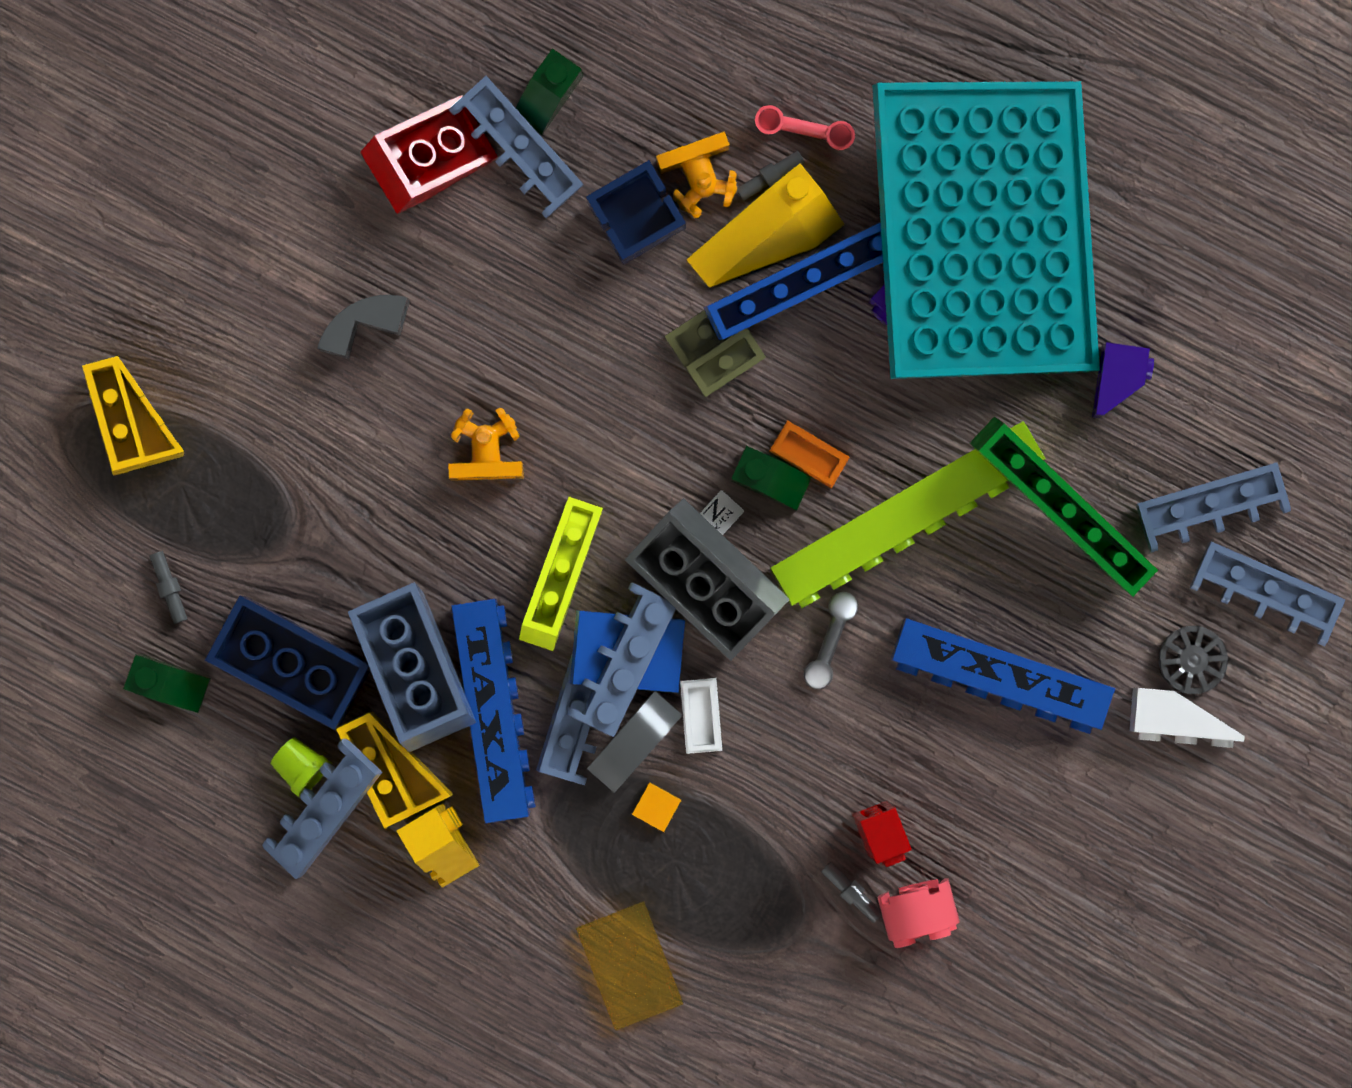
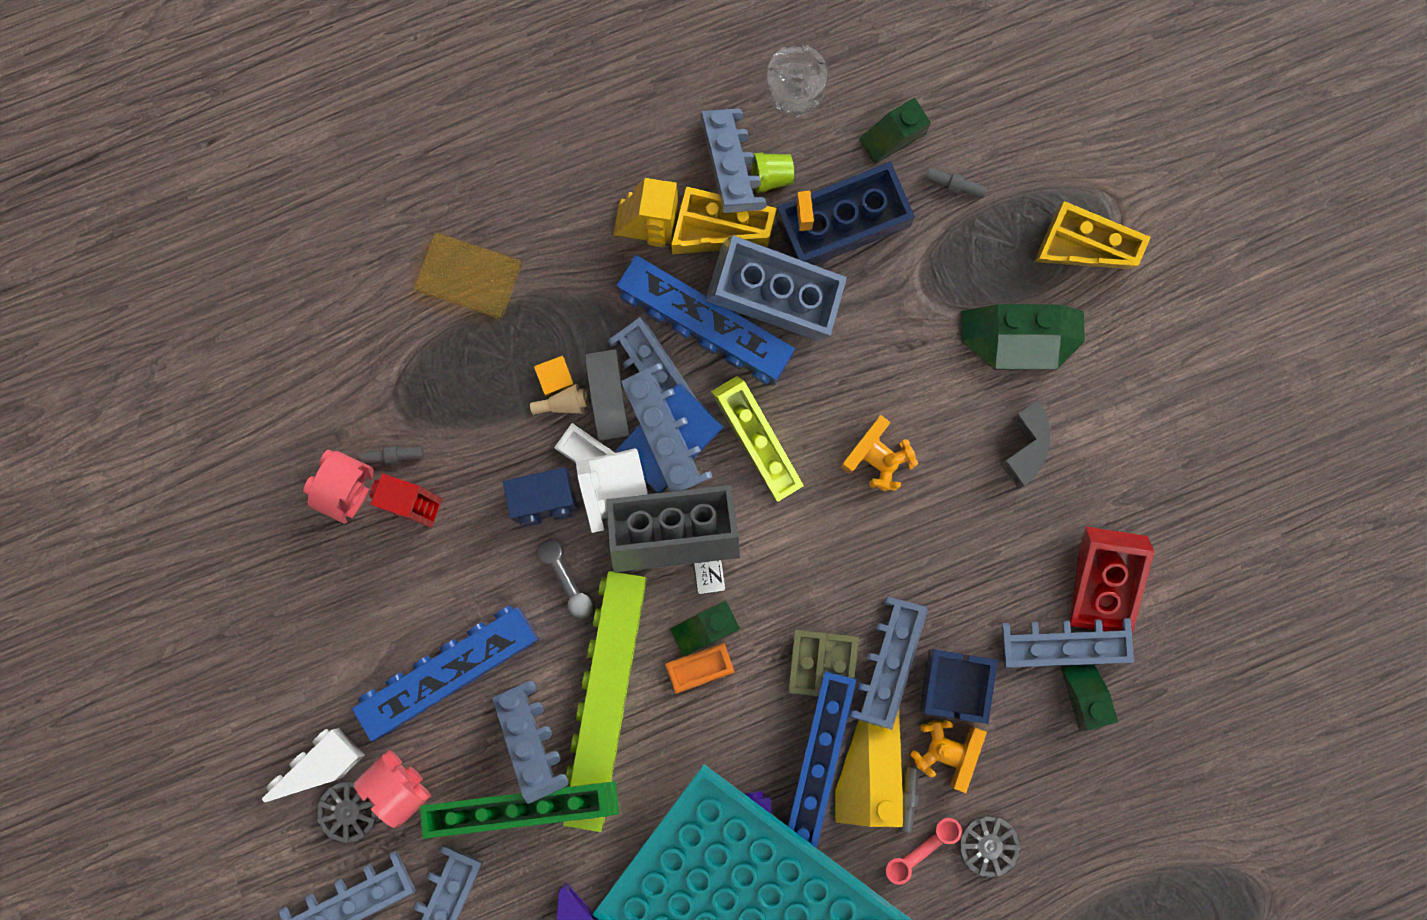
camera: 130 degrees right, 5 degrees down
none -> coral brick [354,750,431,828]
none -> sand blue hinge [492,681,568,804]
none -> dark blue piece [502,467,578,527]
none -> tan cone [530,384,589,415]
none -> white bracket [576,449,648,533]
none -> clear brick [766,45,827,117]
none -> light orange tile [796,191,814,231]
none -> sand blue hinge [849,597,928,730]
none -> flat silver wheel [959,816,1021,877]
none -> dark green wedge [961,304,1085,370]

